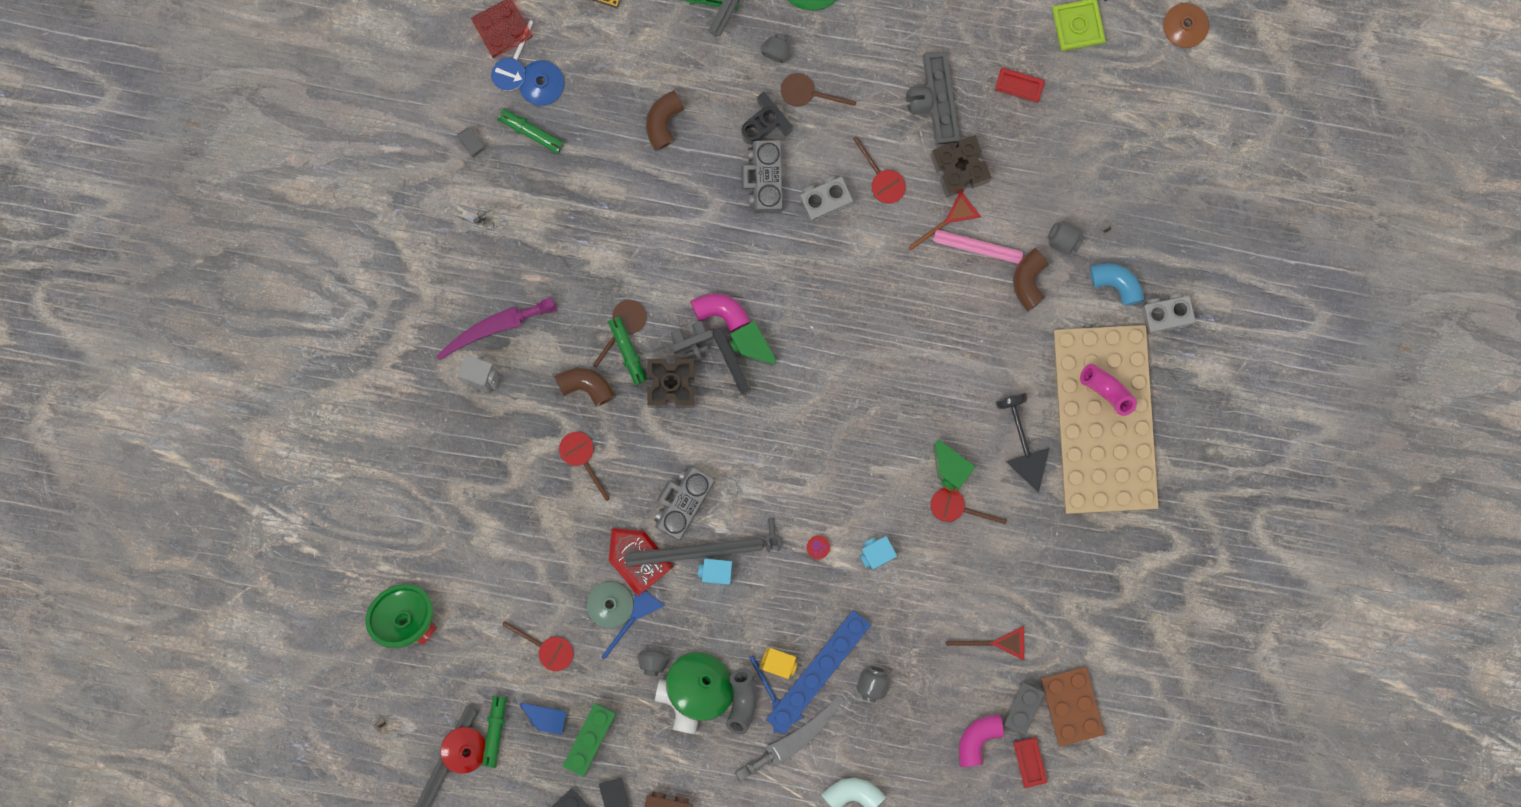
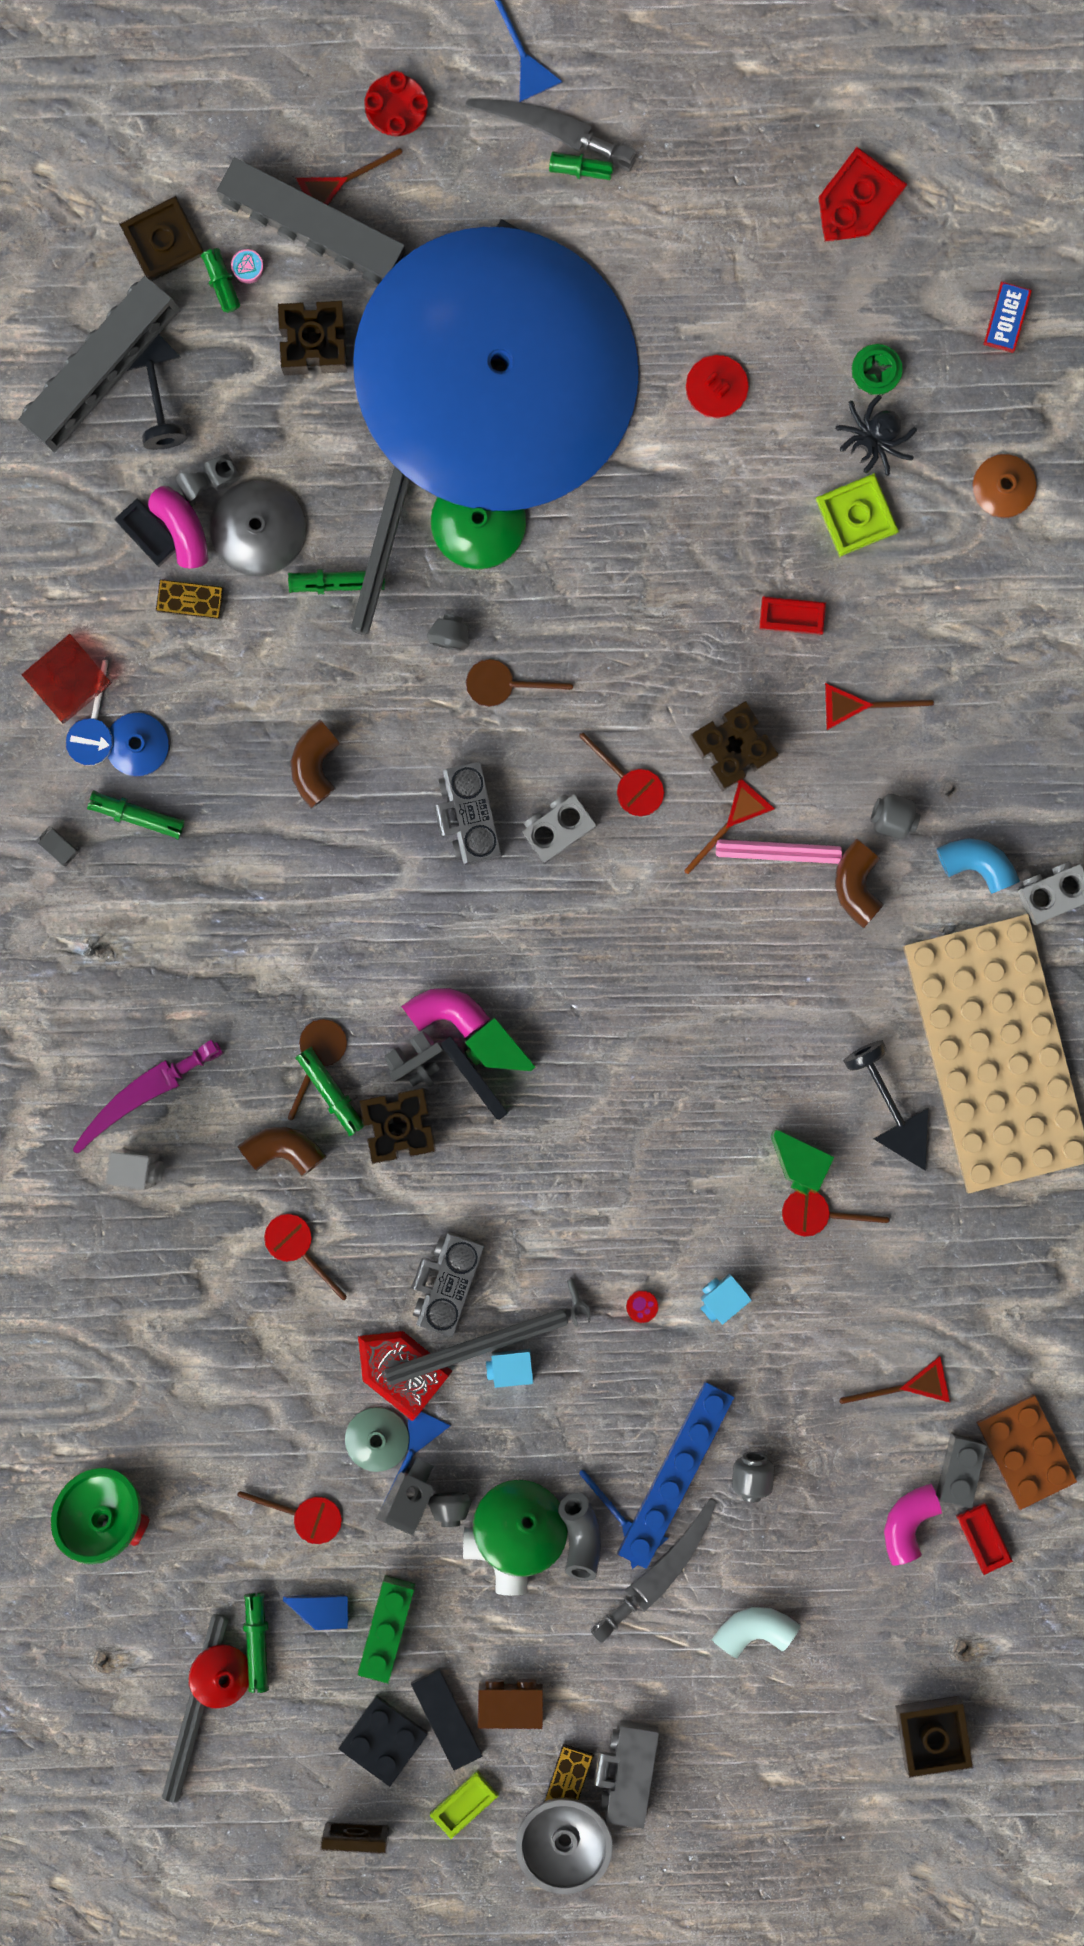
camera: 10 degrees left, 5 degrees up
black tile [741,92,793,145] -> none
yellow brick [759,647,797,679] -> none
dark grey plate [906,52,960,145] -> none
dark pink cylinder [1080,364,1137,416] -> none
none -> dark grey torso [376,1458,434,1535]
none -> piece [825,683,934,730]

